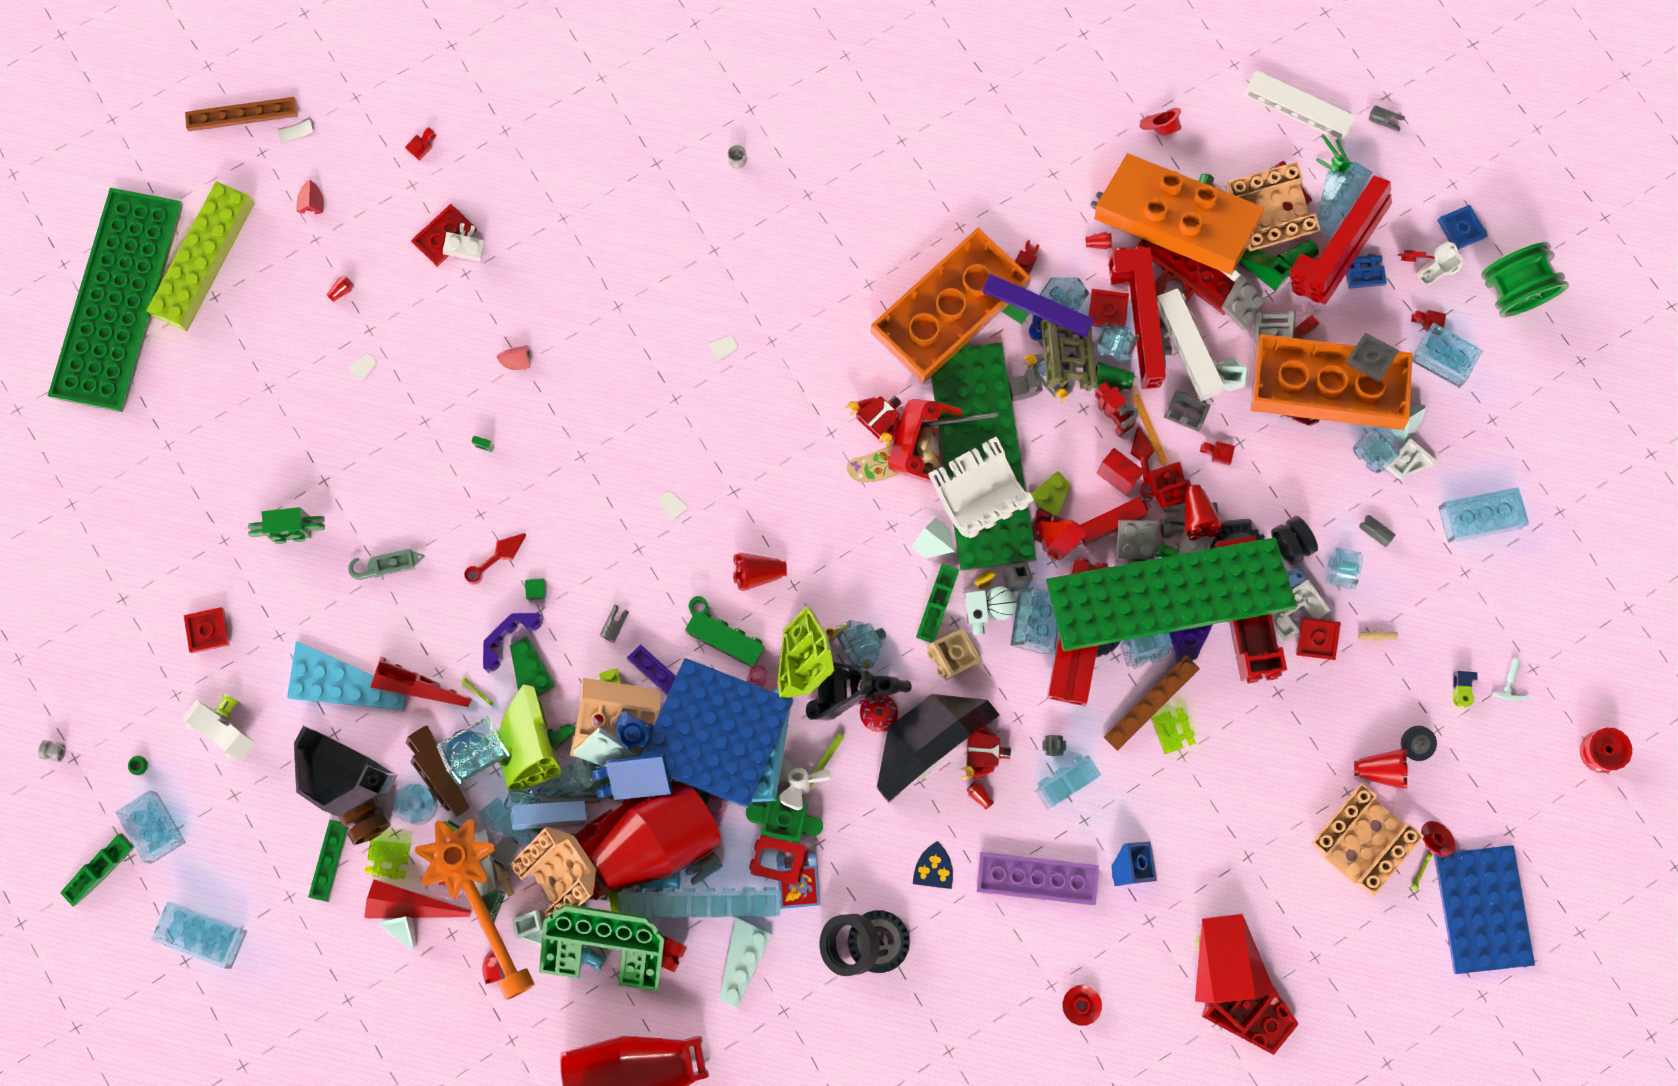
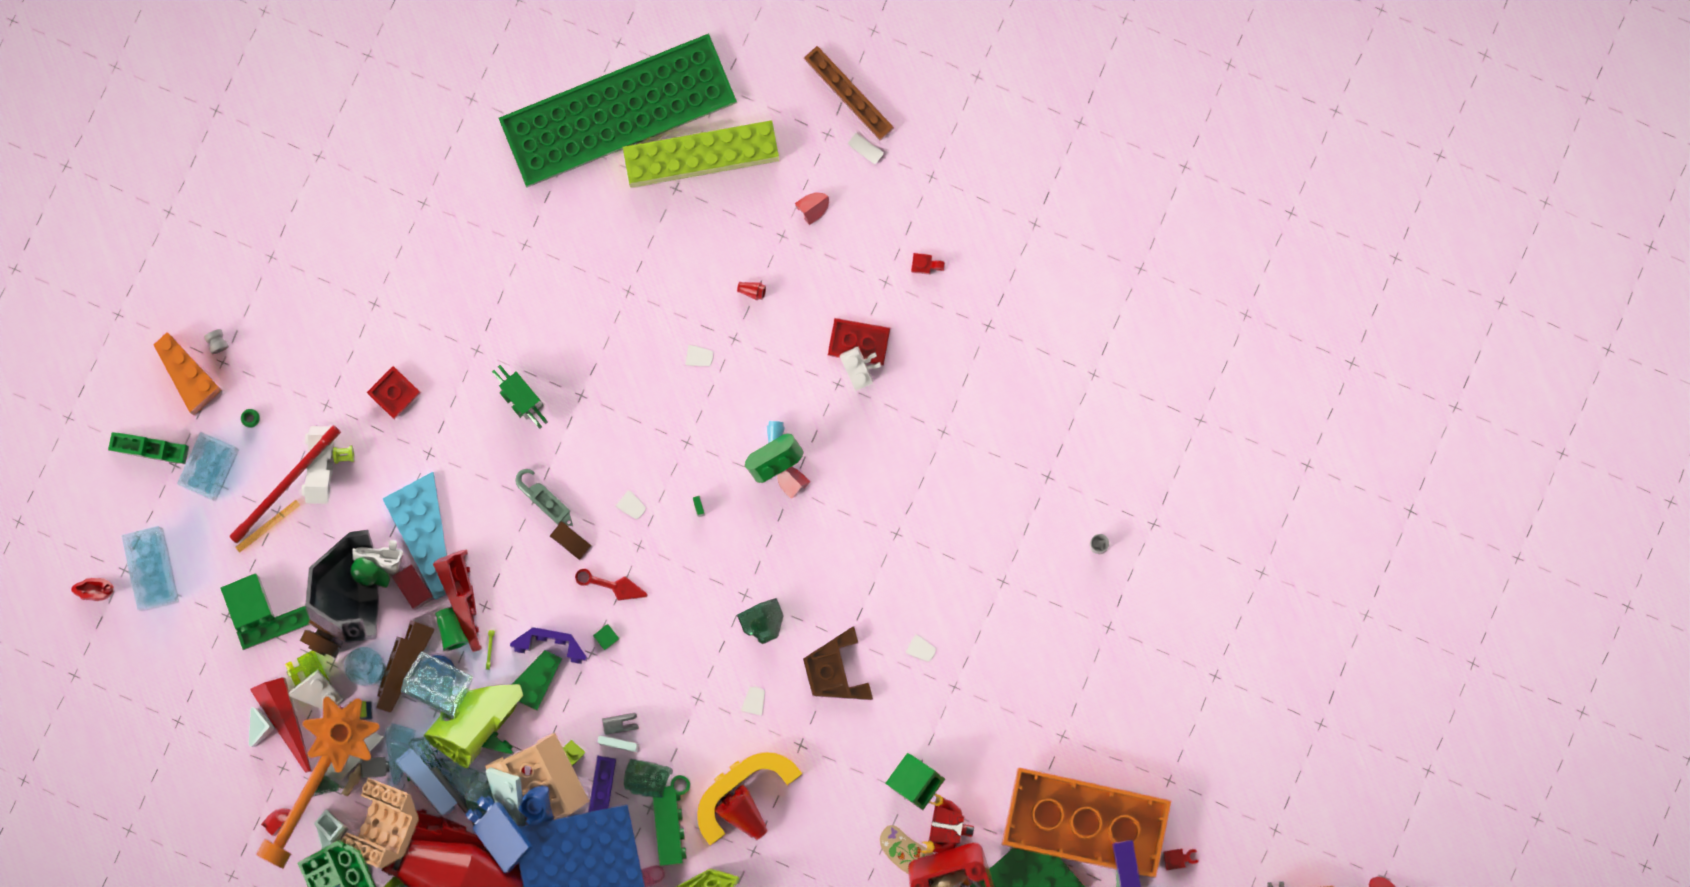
camera: 60 degrees right, 5 degrees up
none -> red arm [71,578,114,601]
none -> orange wedge [153,332,222,416]
none -> green brick [220,573,275,634]
none -> red piece [229,425,341,544]
none -> clear yellow bar [235,500,300,553]
none -> white wing [289,670,343,709]
none -> green cap [351,558,390,588]
none -> white piece [353,540,403,575]
none -> dark red panel [392,564,434,610]
none -> green plant [435,607,469,652]
none -> reddish brown slope [550,521,592,560]
none -> light aqua tile [597,735,639,753]
none -> white sticker [615,490,646,519]
none -> clear green slope [624,758,673,798]
none -> yellow arch [697,752,803,846]
none -> clear green slope [737,598,784,644]
none -> green brick [744,434,804,483]
none -> medium azure cone [766,421,785,443]
none -> reddish brown wing [803,626,873,700]
none -> green brick [885,752,946,811]

